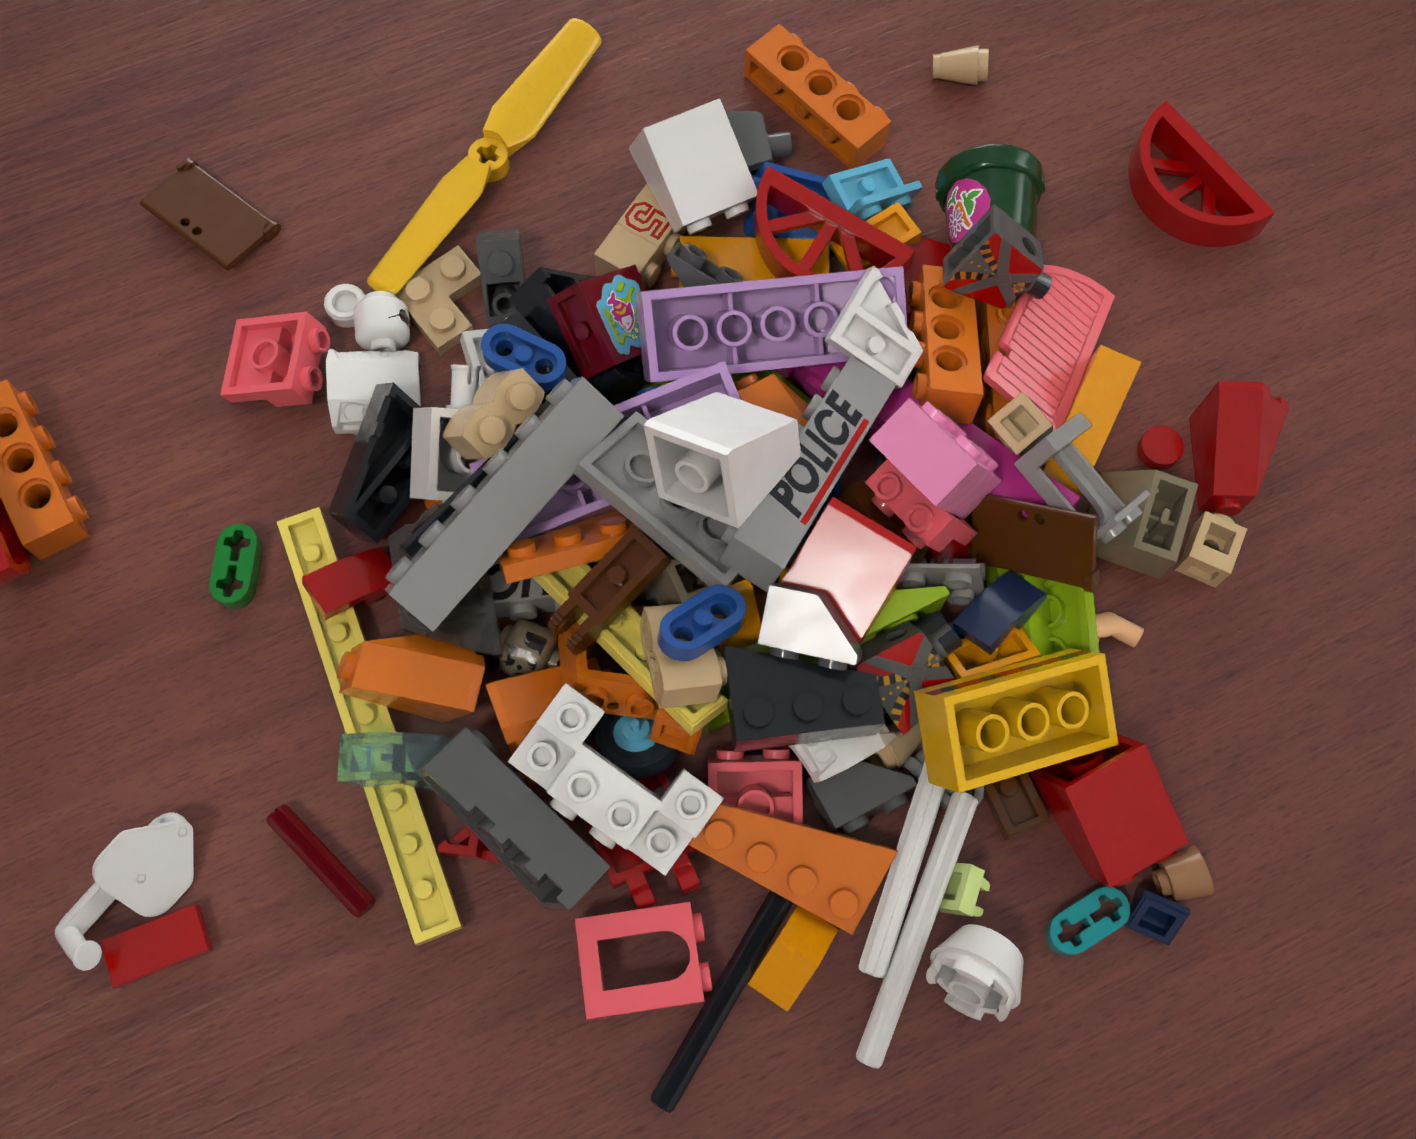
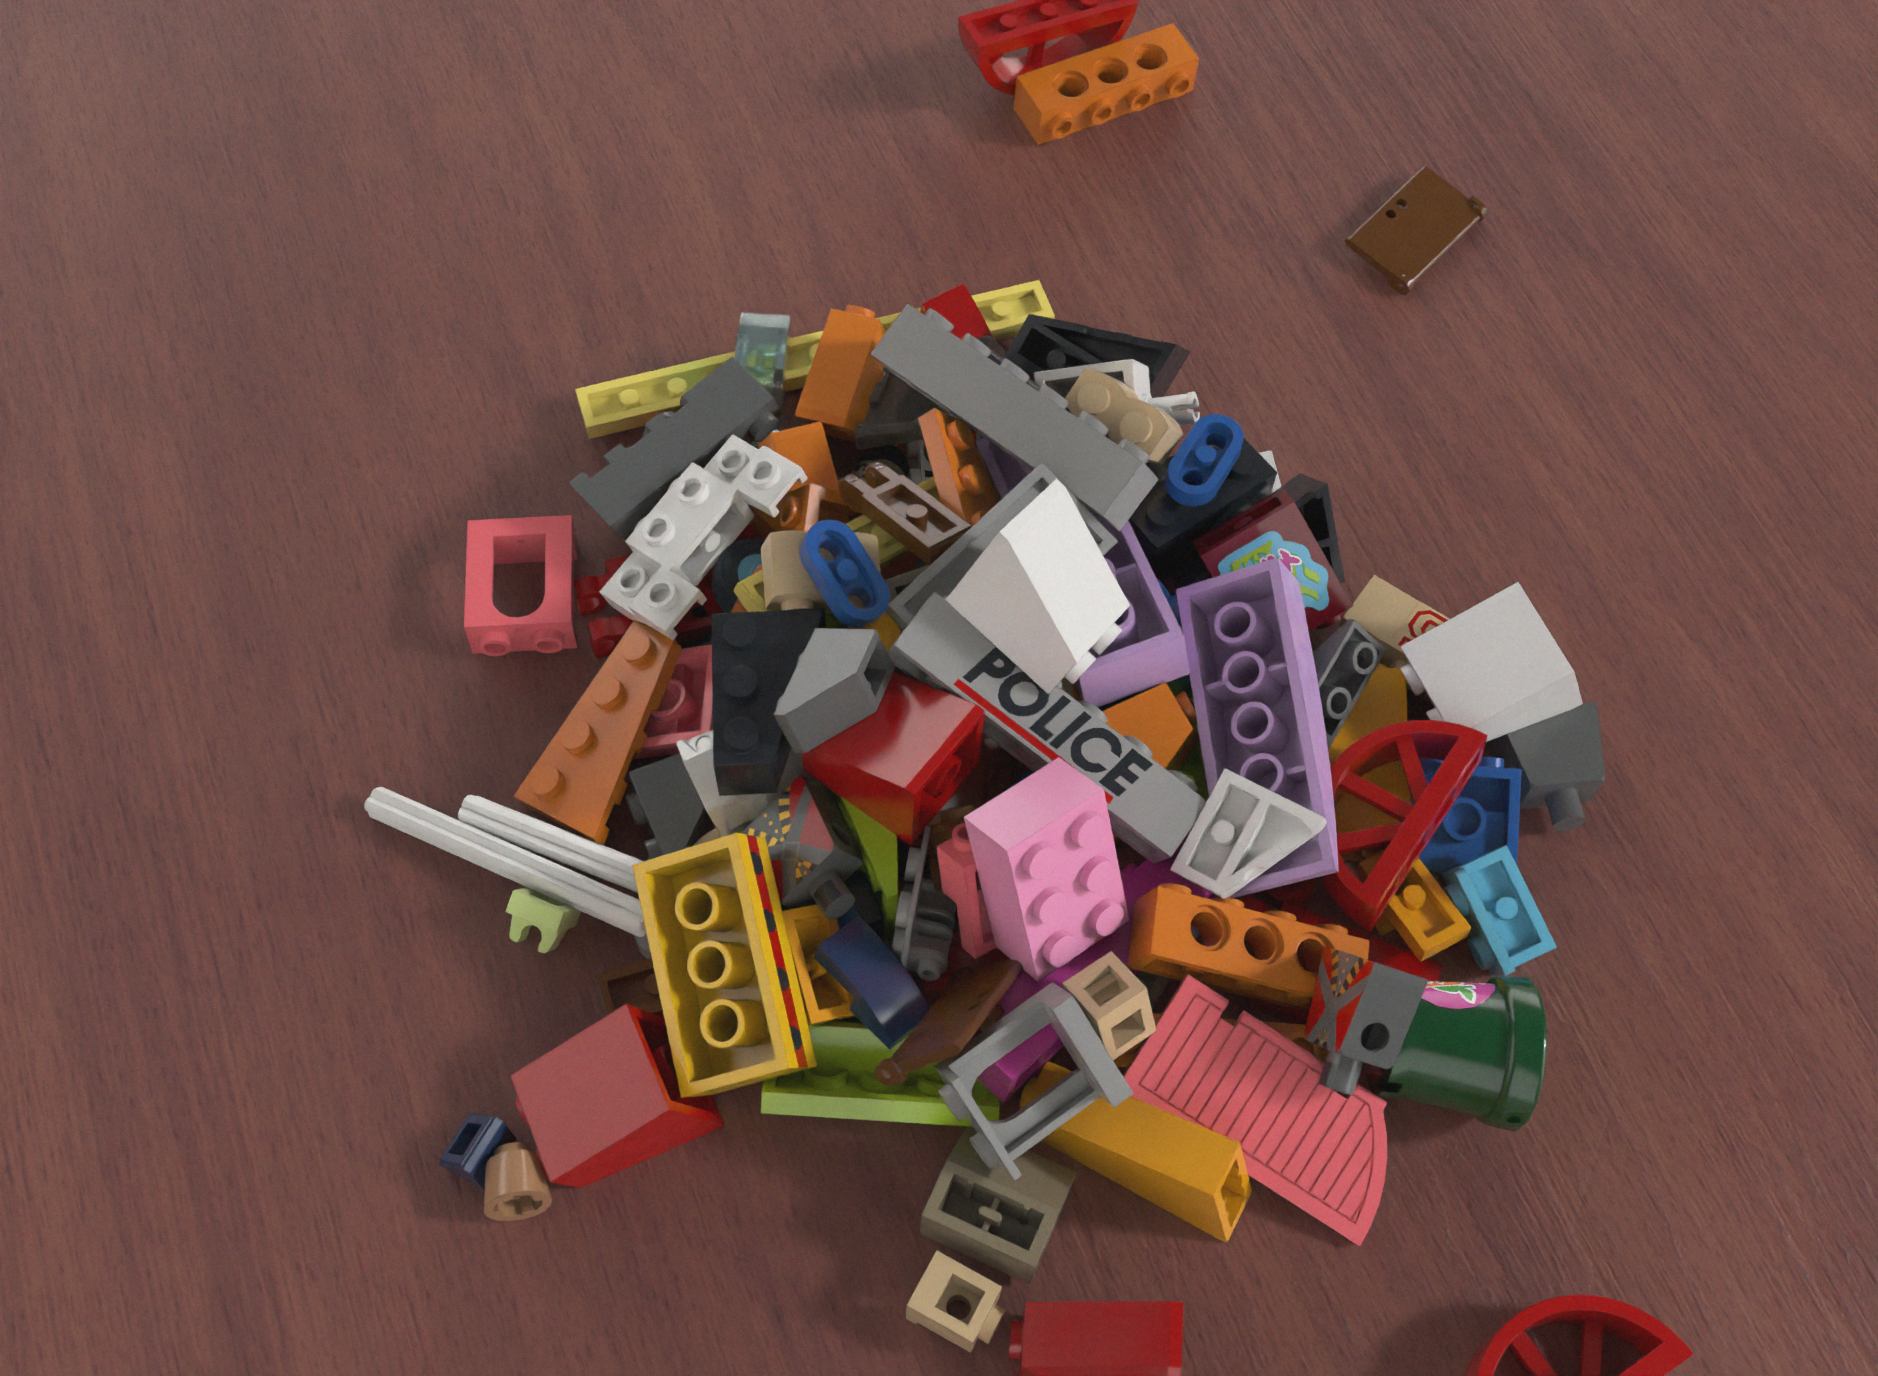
camera: 95 degrees right, 10 degrees down
white piece [55,812,194,971] -> none
red tile [100,904,213,988] -> none
green beam [209,524,263,610] -> none
coral plate [220,311,330,407] -> none
dark red axle [266,804,376,918] -> none
white tile [324,284,365,328] -> none
white slope [326,349,421,435] -> none
white head [354,291,410,352] -> none
yellow piece [367,18,602,295] -> none
tan plate [395,245,482,356] -> none
dark grey slope [476,228,525,325] -> none
black axle [651,891,792,1113] -> none
orange brick [744,24,891,169] -> none
light orange slope [747,905,839,1012] -> none
white cone [926,924,1024,1022] -> none
tan cone [933,45,989,86] -> none
teal beam [1044,887,1130,957] -> none
light nougat arm [1095,612,1144,648] -> none
red tile [1137,426,1184,470] -> none

